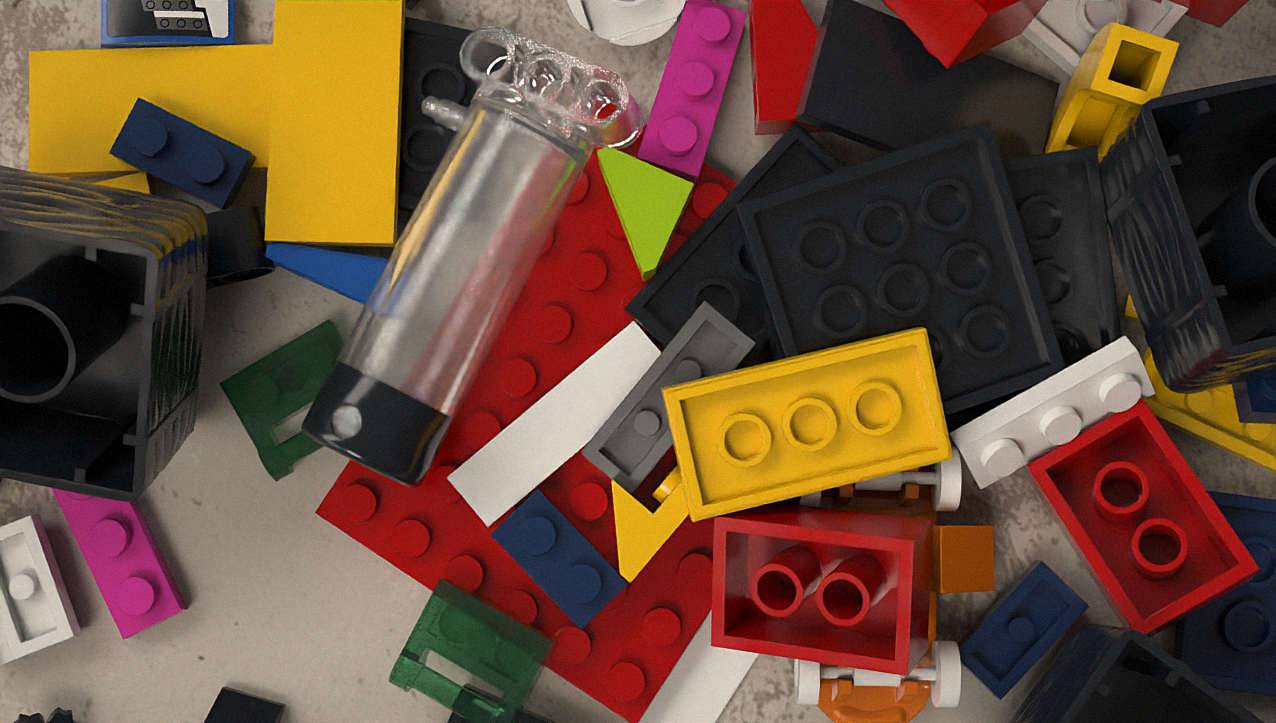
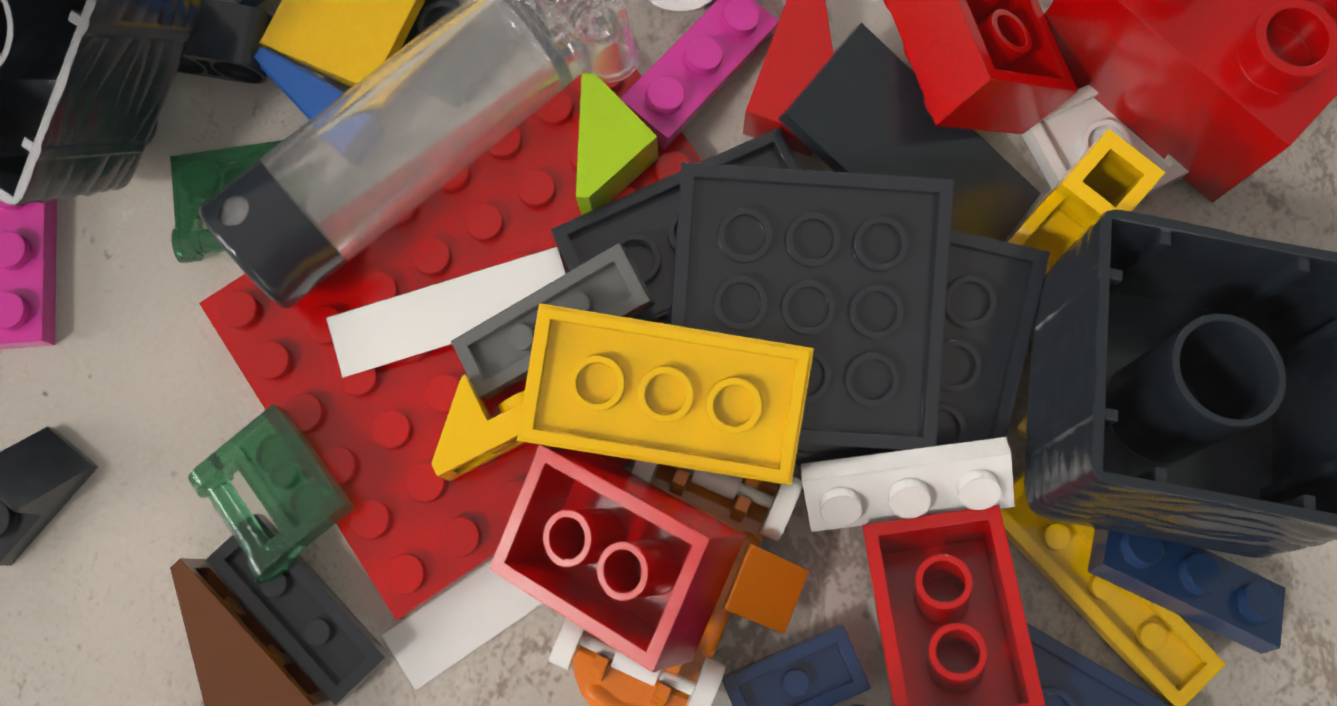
camera: 25 degrees right, 5 degrees down
dark blue plate [490,489,629,630] -> none

